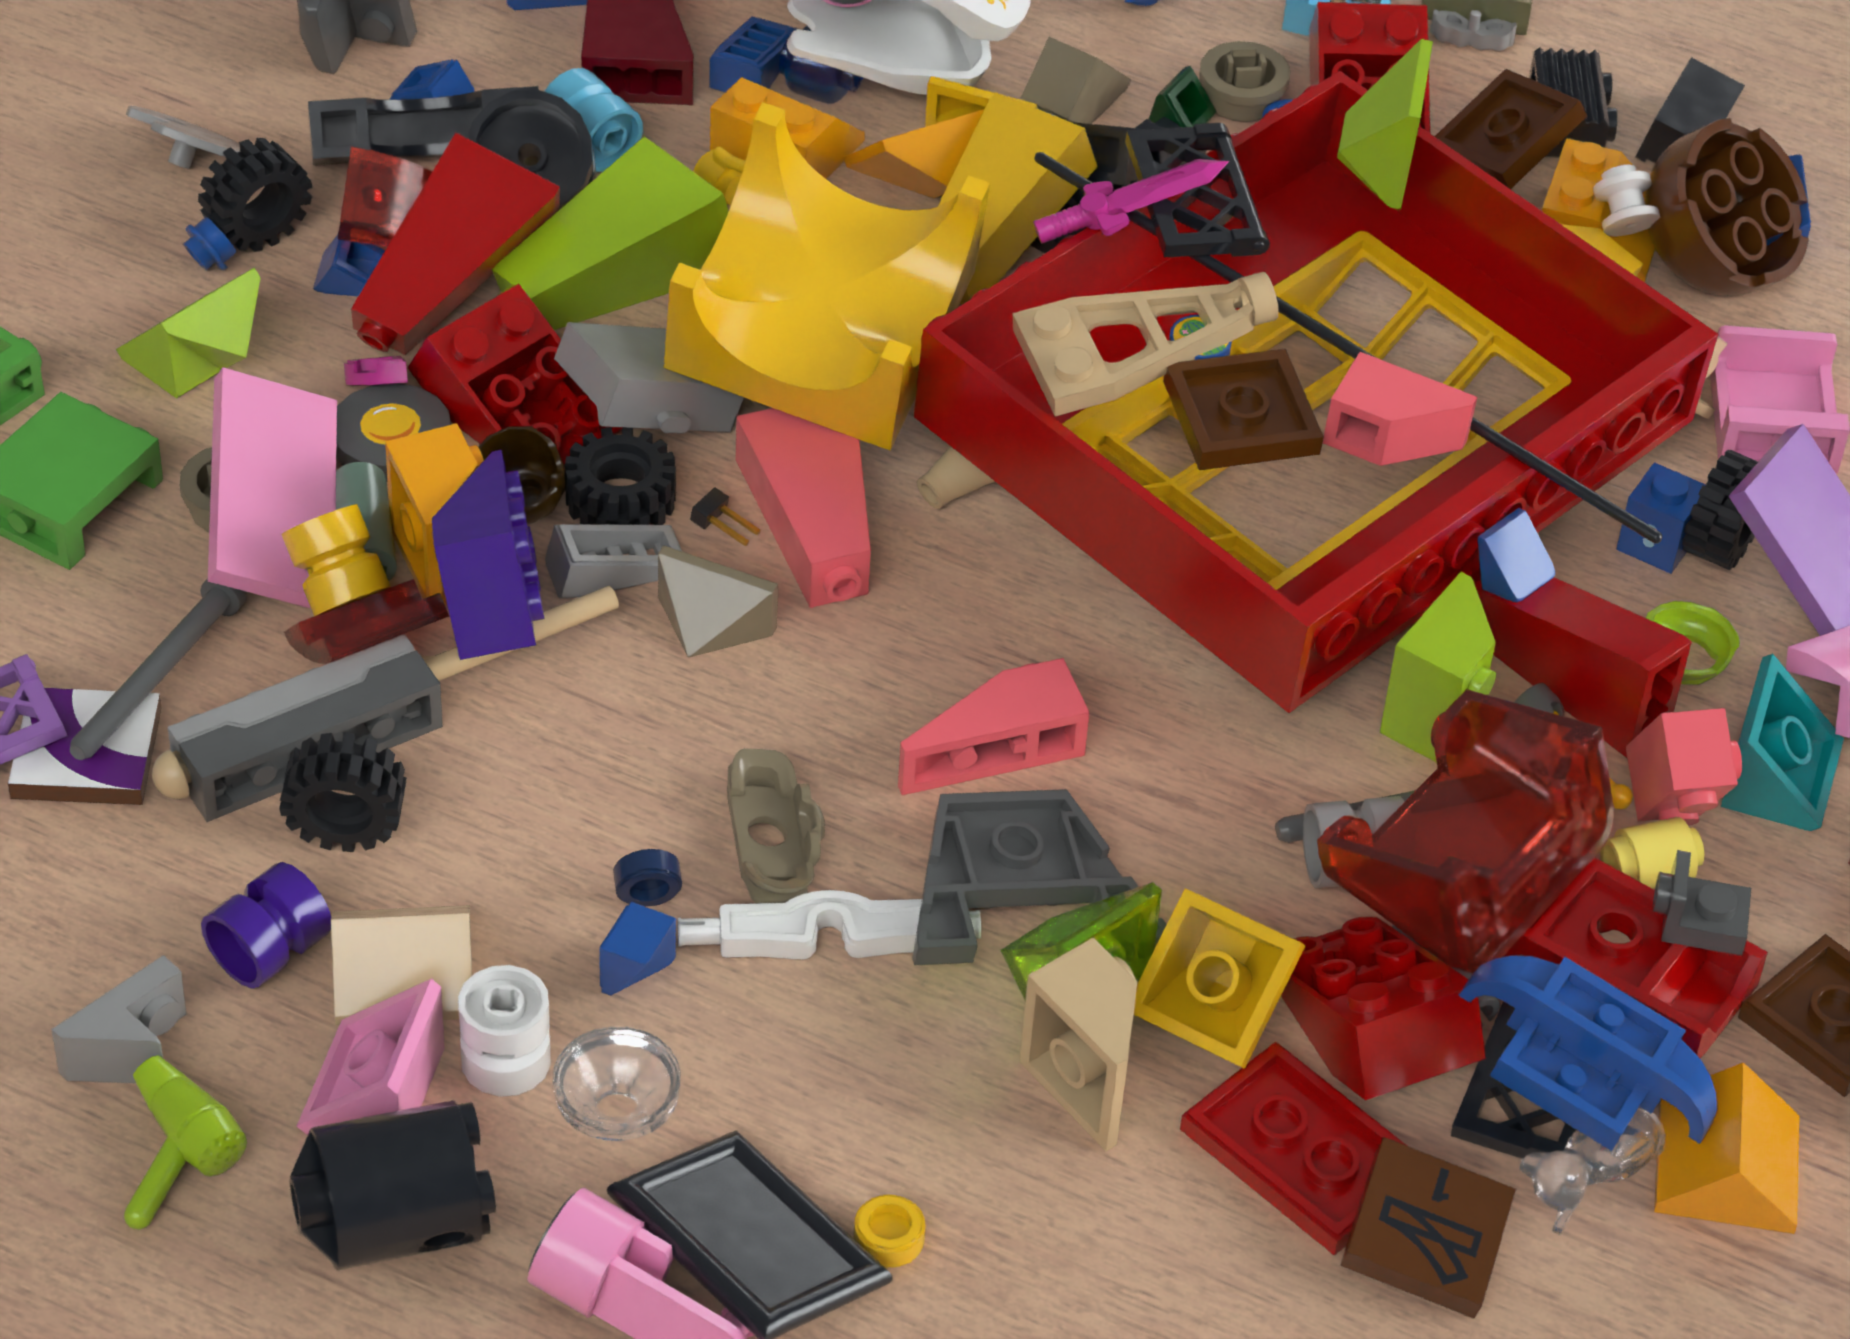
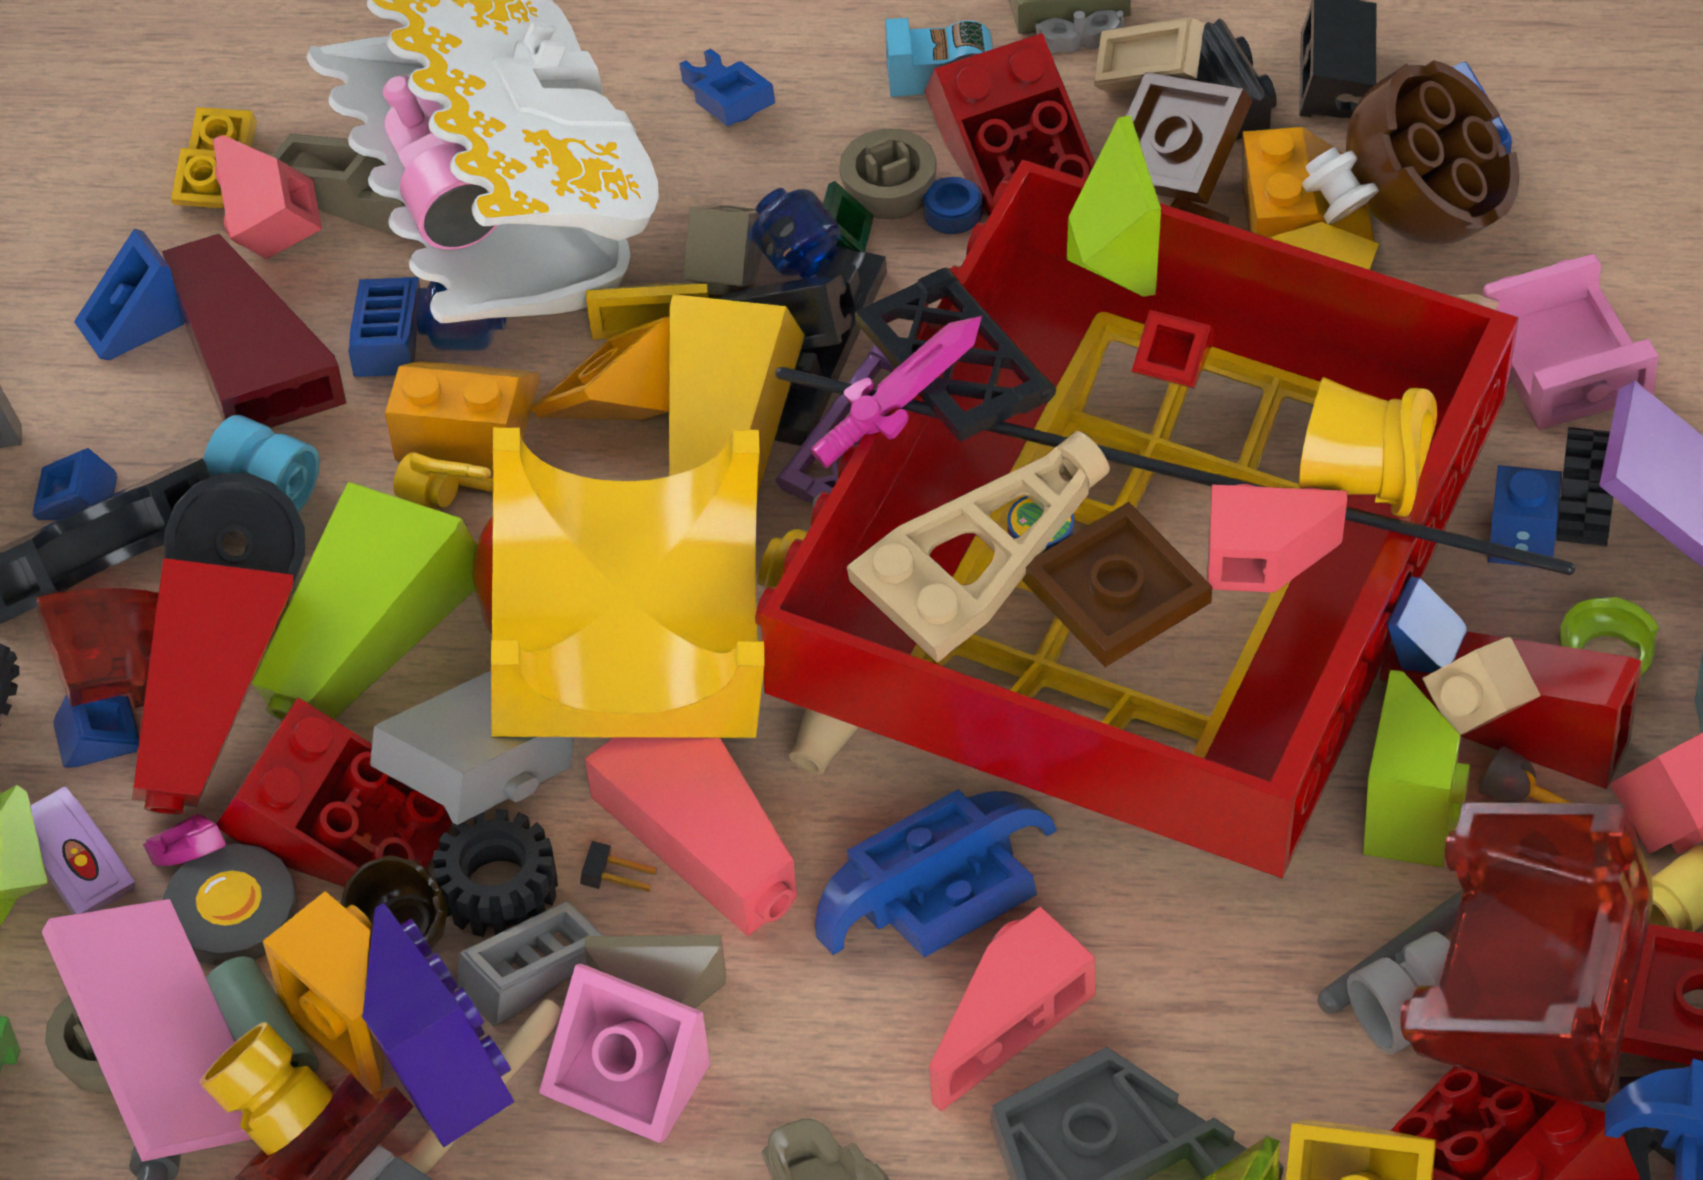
camera: 15 degrees left, 5 degrees up
none -> lavender slope [31,786,135,915]
none -> bright pink slope [539,963,710,1143]
none -> clear blue head [751,188,841,279]
none -> blue plate [815,789,1058,958]
none -> tan tile [1094,17,1204,92]
none -> red slope [1131,309,1216,389]
none -> yellow hat [1299,377,1437,517]
none -> tan brick [1422,636,1541,735]

